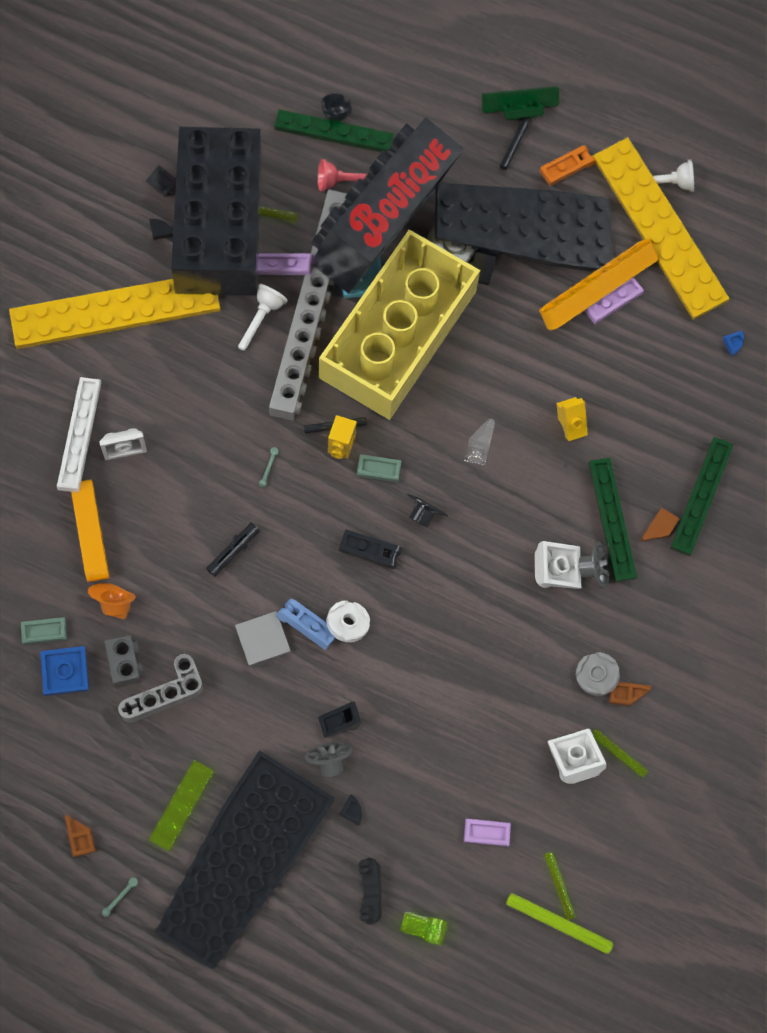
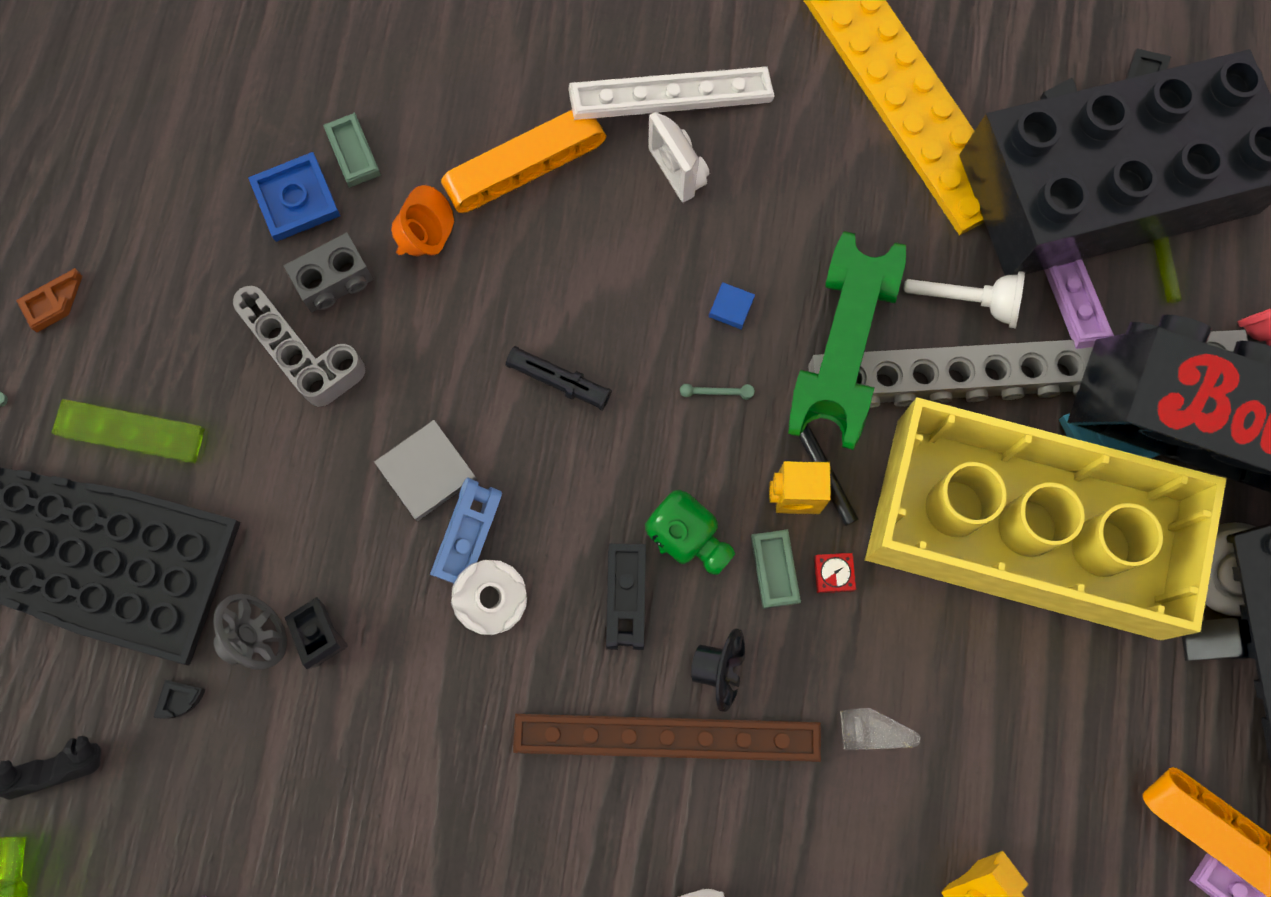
camera: 80 degrees right, 5 degrees up
none -> reddish brown tile [513,714,821,762]
none -> green piece [645,490,735,575]
none -> blue tile [709,282,755,330]
none -> green piece [788,231,906,450]
none -> tile [814,553,856,593]

